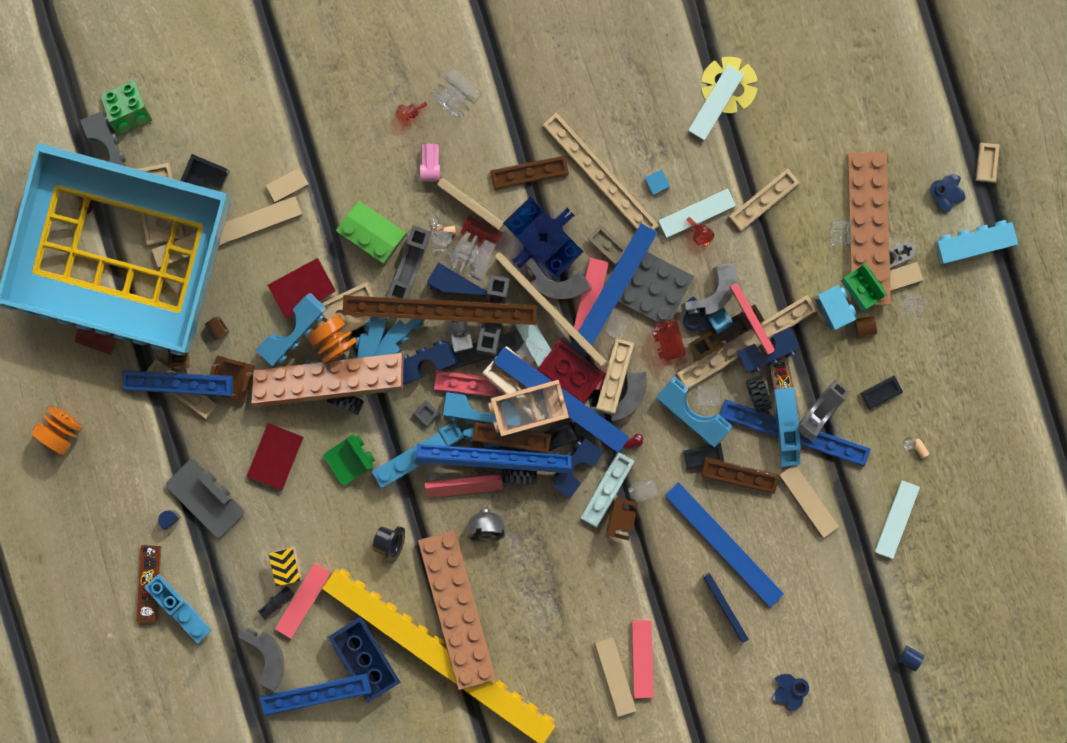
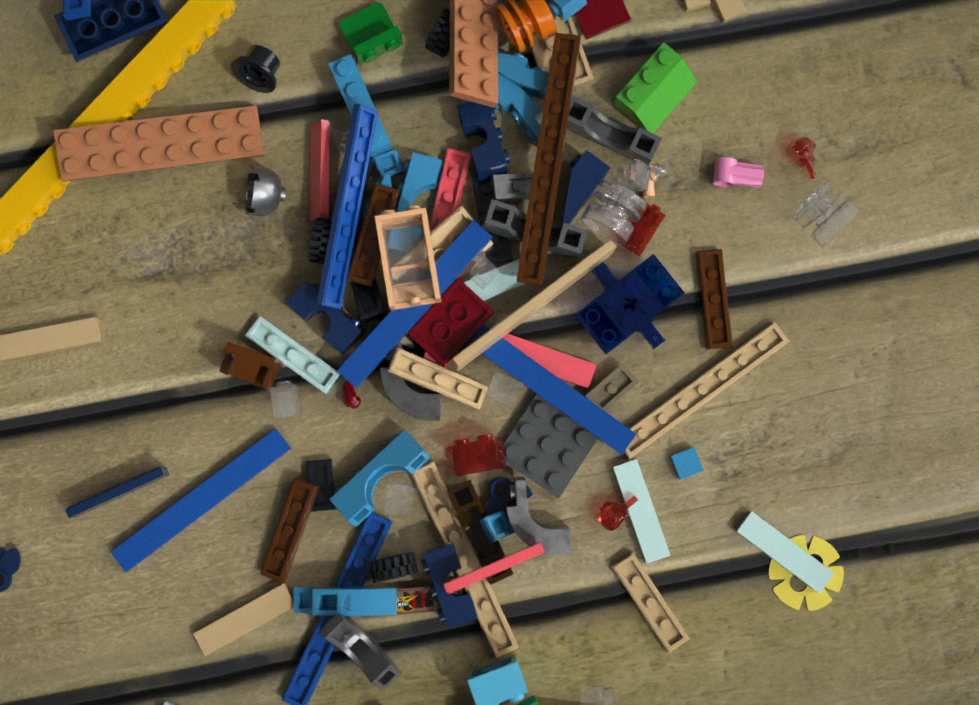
camera: 90 degrees right, 5 degrees down
dark grey tile [413,400,440,427] -> none
tan tile [437,178,505,230] -> none
flat silver arch [526,258,592,299] -> none
coral tile [632,620,654,698] -> none

